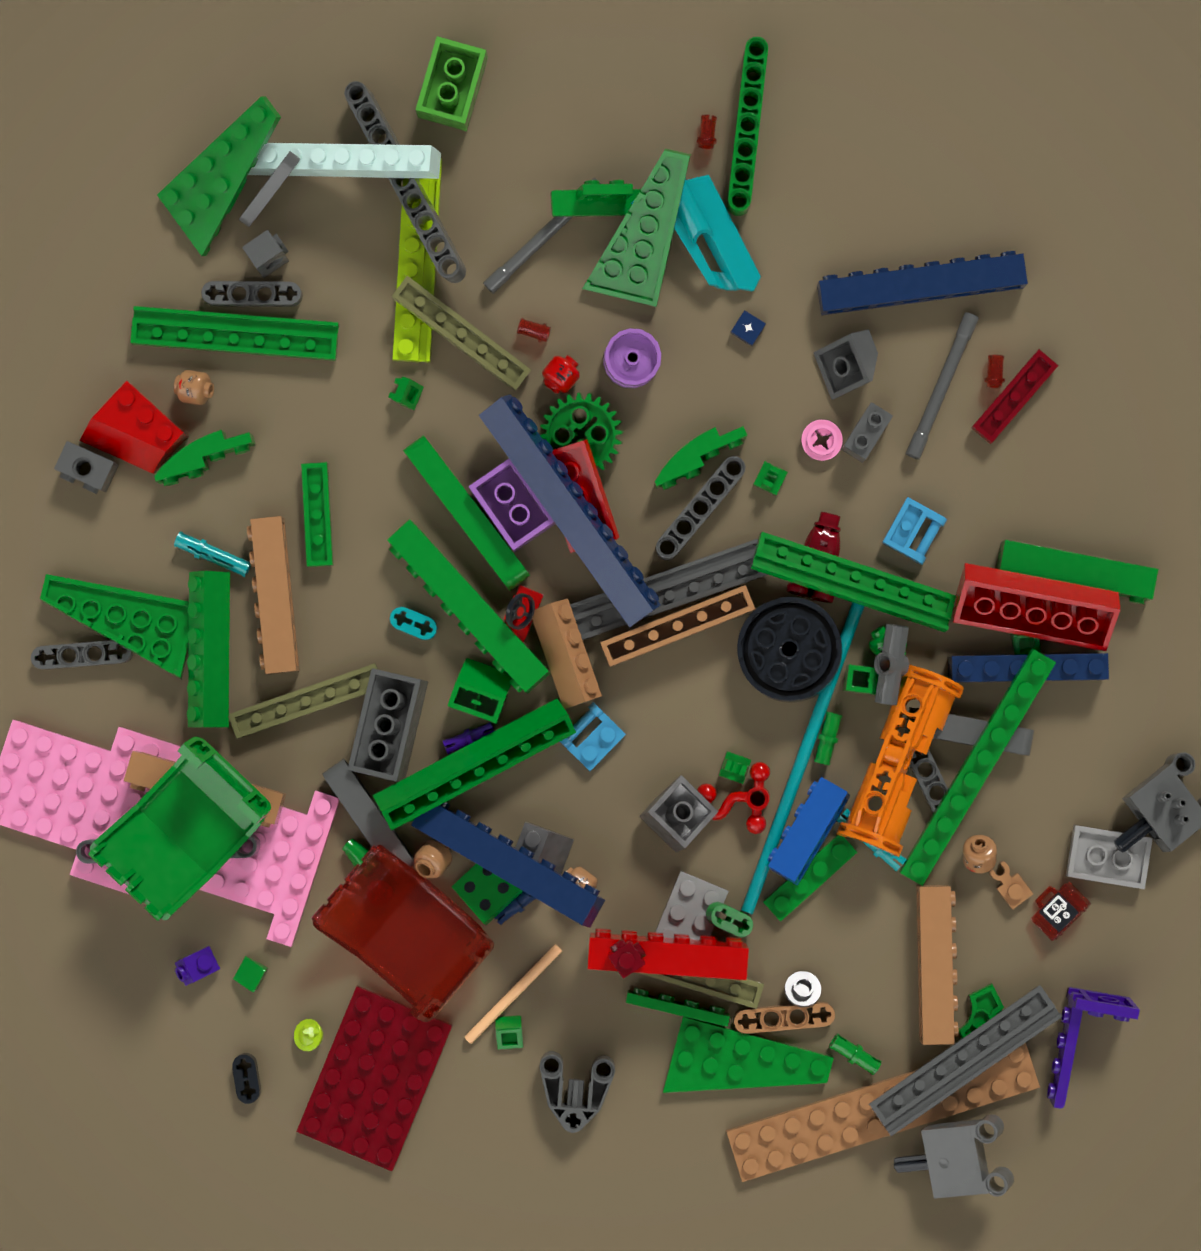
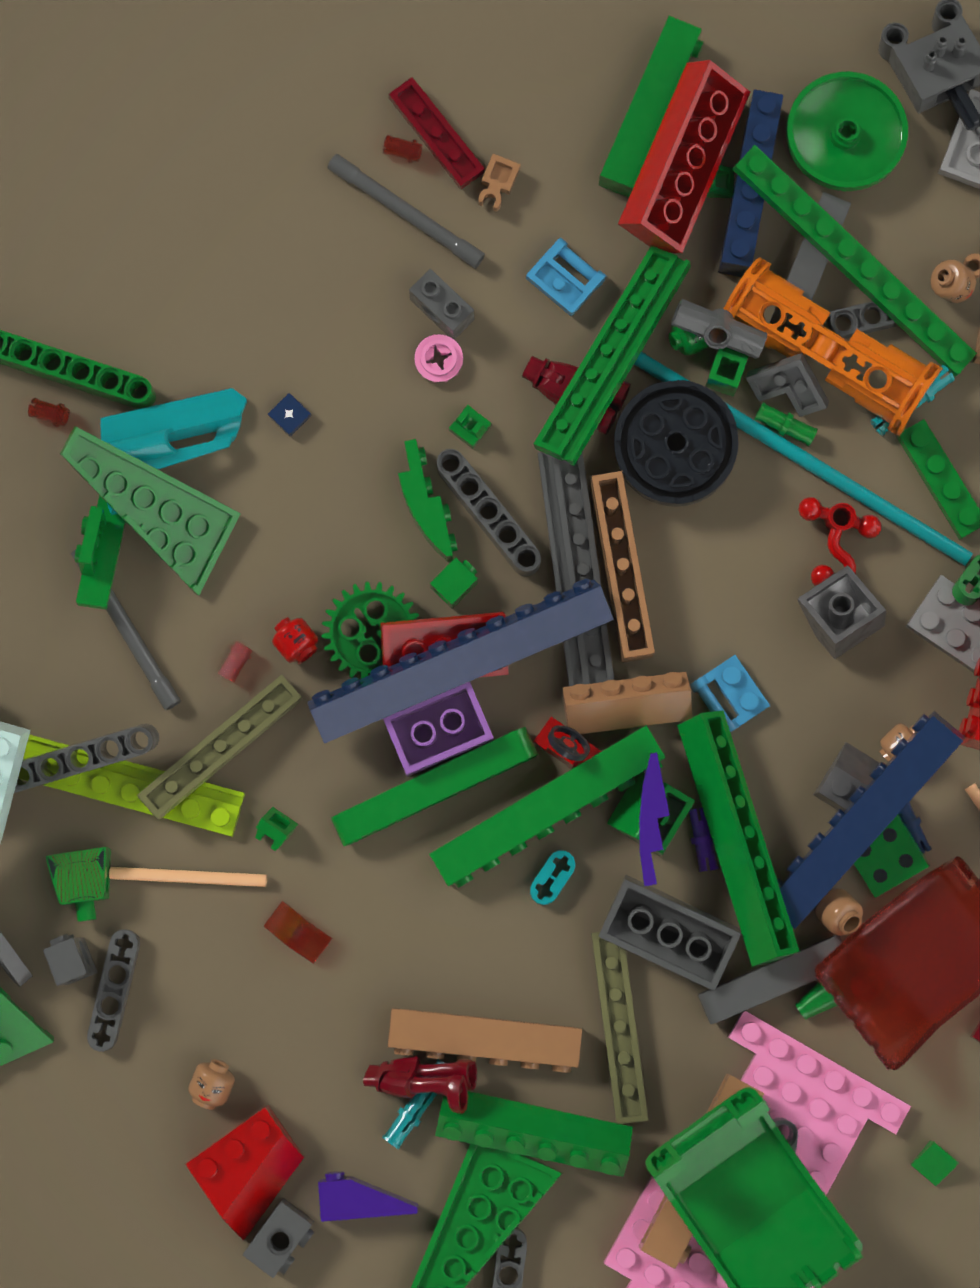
camera: 80 degrees left, 5 degrees down
green plate [130,306,339,361] -> none
green slope [154,430,256,486] -> none
dark purple bracket [175,946,220,986] -> none
green plate [301,462,334,567] -> none
medium lavender wheel [603,328,661,389] -> none
green tile [718,751,751,784] -> none
blue brick [768,777,850,886] -> none
dark grey slope [813,329,878,400] -> none
dark blue brick [817,251,1028,316] -> none
none -> green torso [46,847,111,922]
none -> light nougat piece [109,867,267,887]
none -> clear red slope [264,901,333,964]
none -> dark purple slope [318,1172,418,1222]
none -> dark red piece [363,1057,477,1114]
none -> green brick [430,557,478,609]
none -> medium nougat plate [479,154,521,212]
none -> dark purple slope [639,752,670,887]
none -> dark grey plate [746,353,829,417]
none -> green dish [786,71,908,191]

